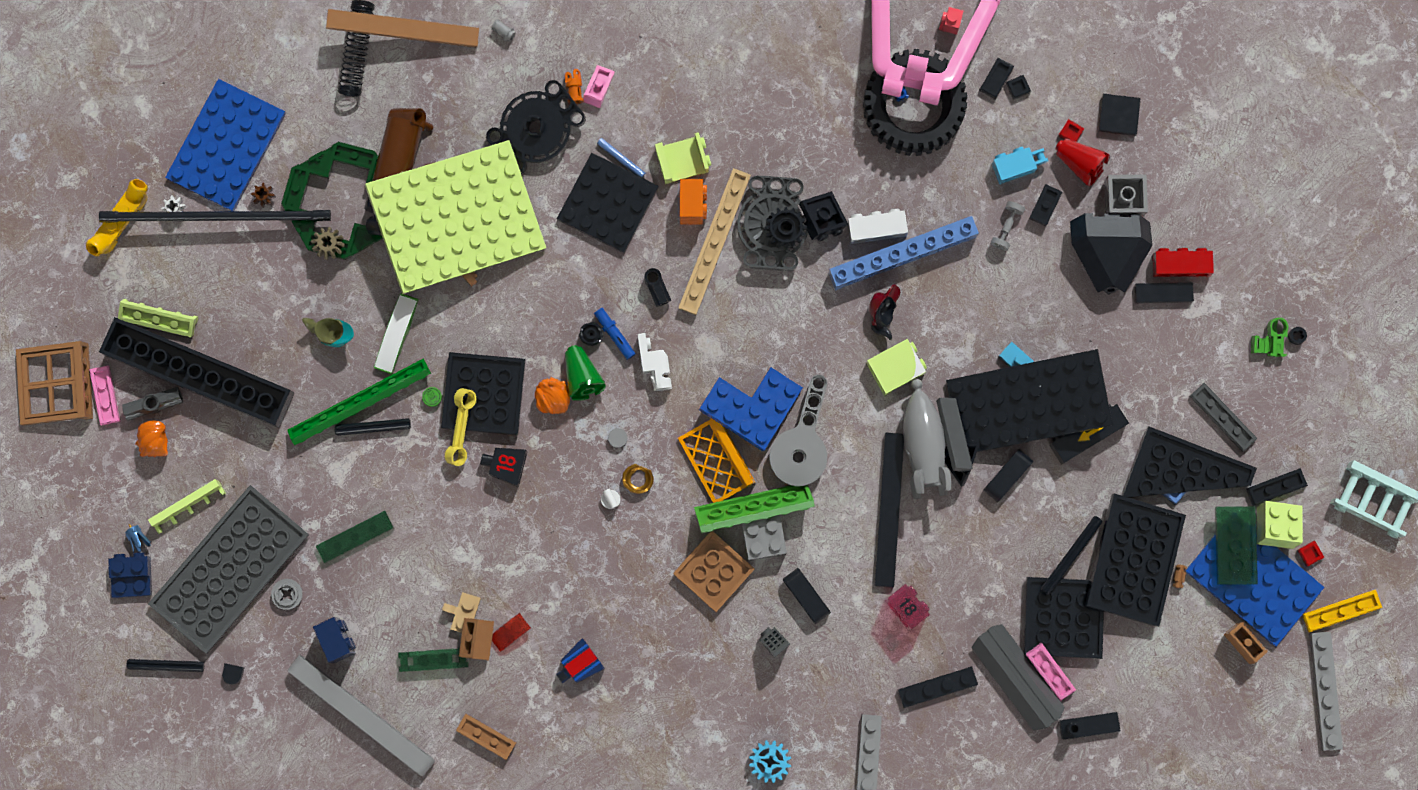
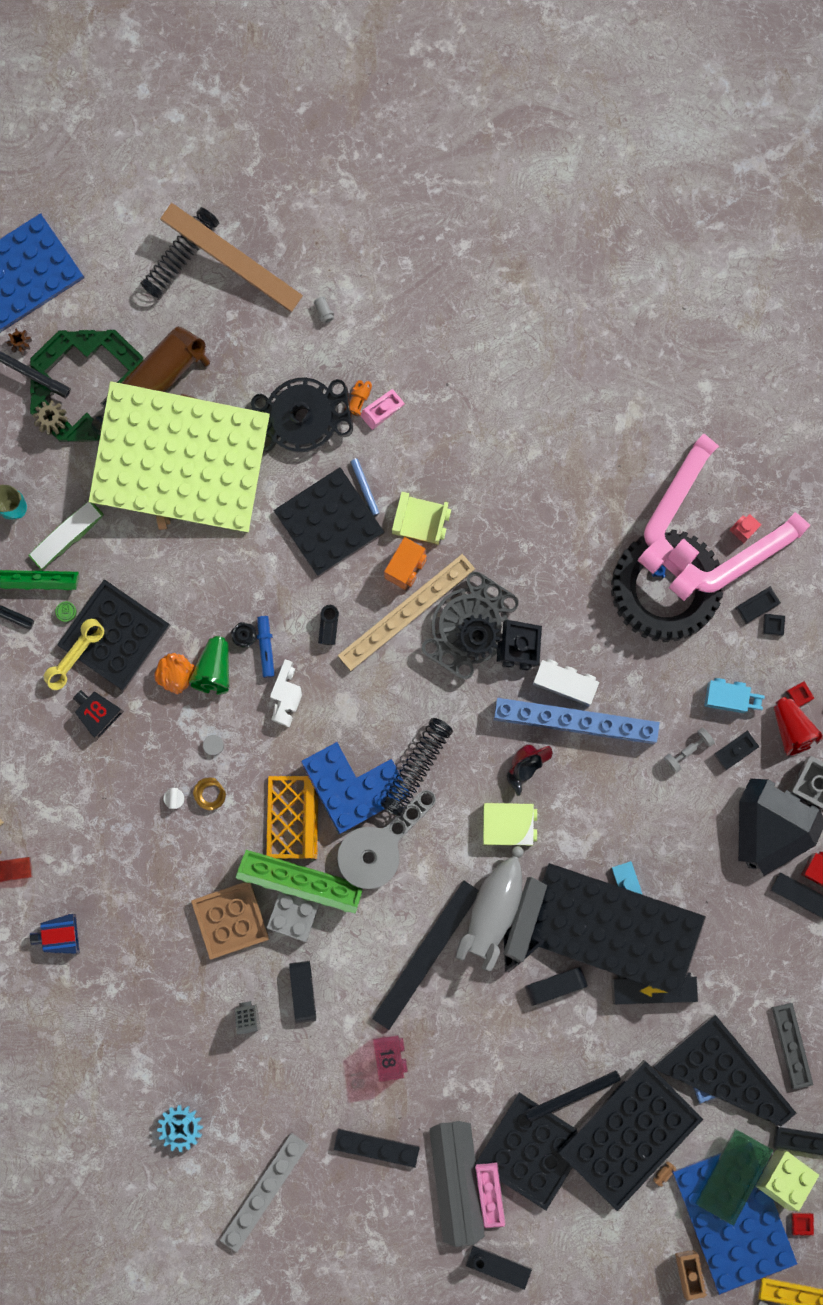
camera: 30 degrees right, 0 degrees up
none -> black piece [380,718,453,816]

